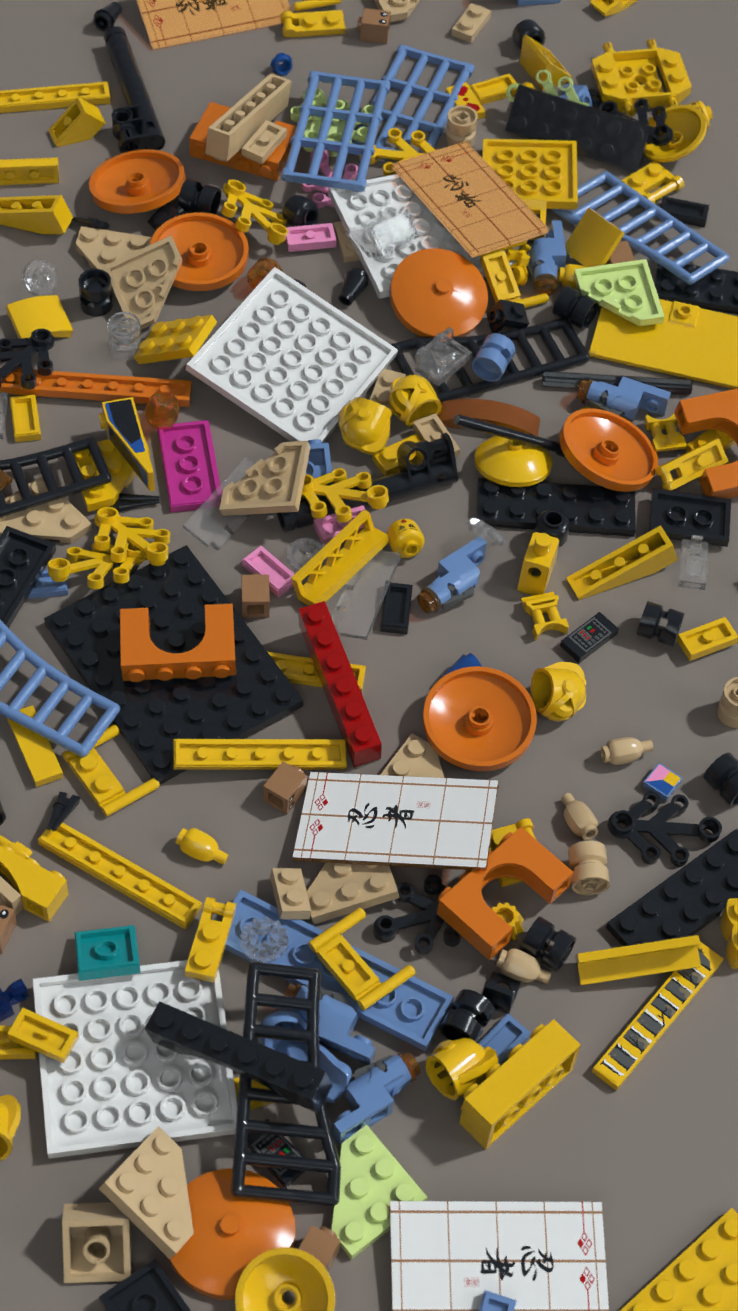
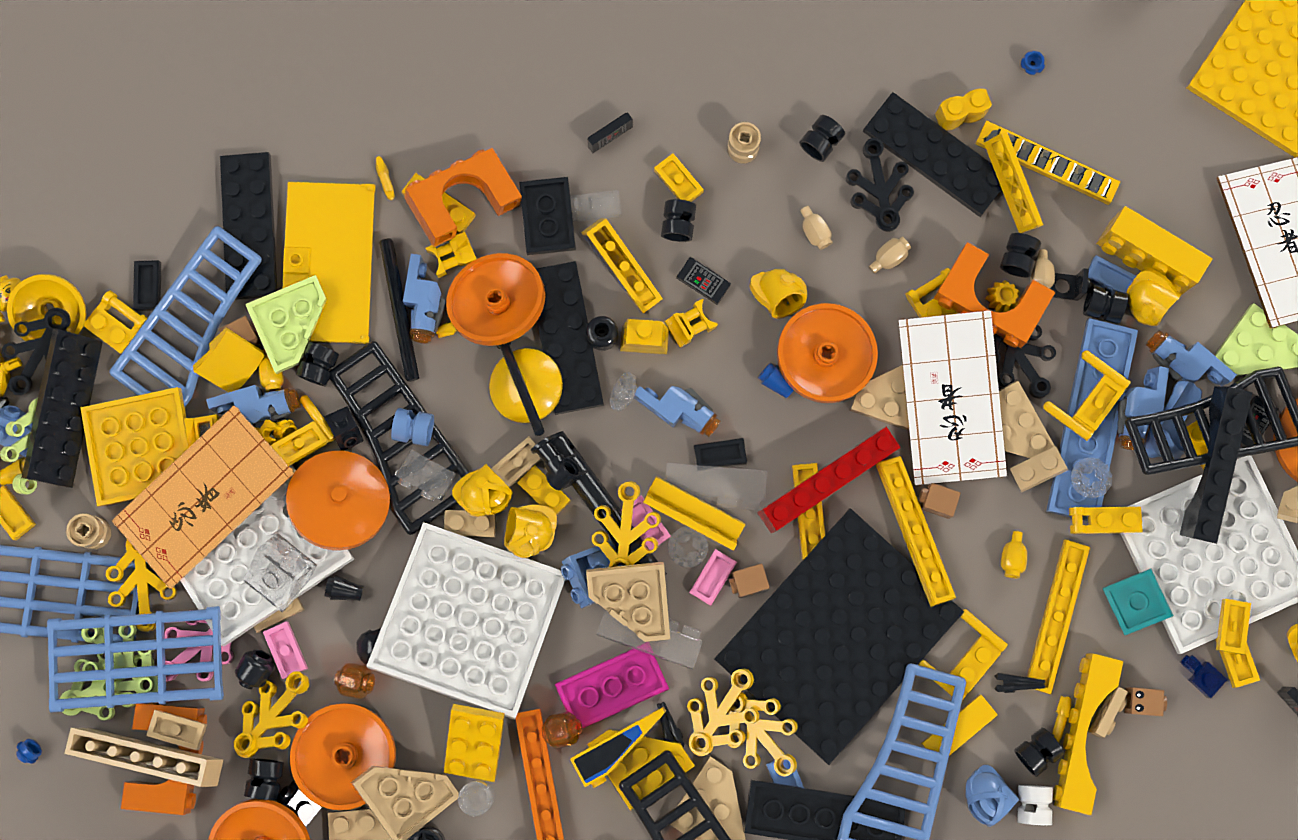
camera: 100 degrees left, 25 degrees up
orange arch [120,604,236,682] -> none
yellow head [386,519,425,558] -> none
dark orange slope [437,399,540,436] -> none
yellow tile [446,82,486,119] -> none
tan wheel [568,841,610,895] -> none
tile [642,763,683,802] -> none
yellow plate [654,438,729,491] -> none

